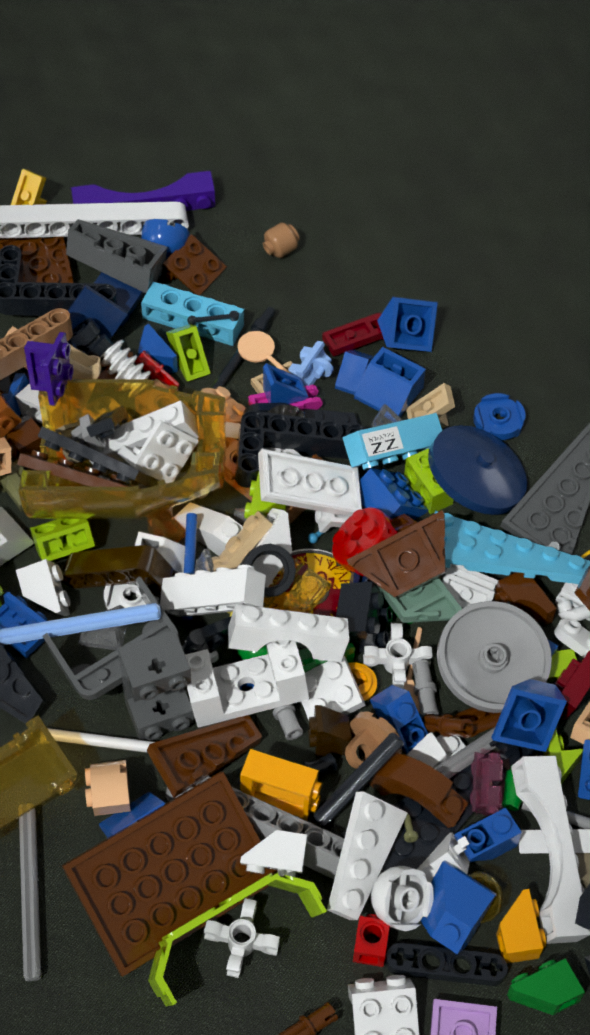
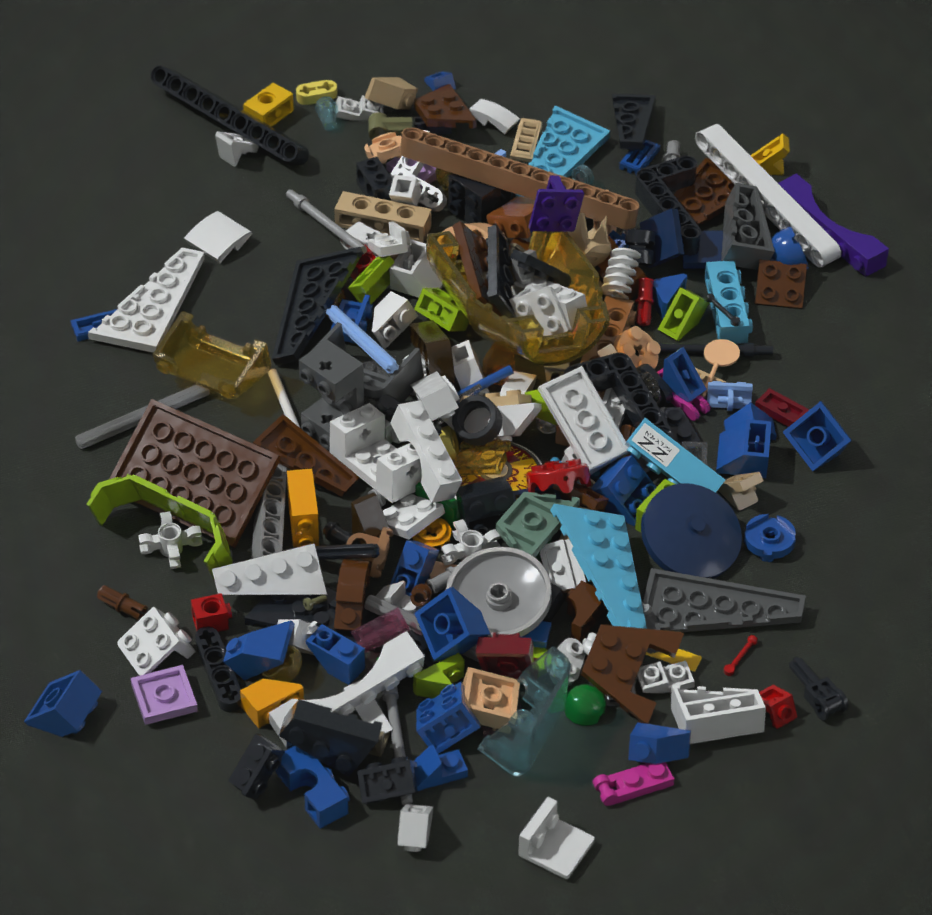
camera: 65 degrees right, 10 degrees down
light nougat brick [85,760,131,816] -> none
white slope [240,830,308,877] -> none
medium nougat head [263,222,299,258] -> none
reddish brown wing [347,510,446,598] -> none
white cylinder [371,866,434,931] -> none
green slope [507,958,585,1015] -> none

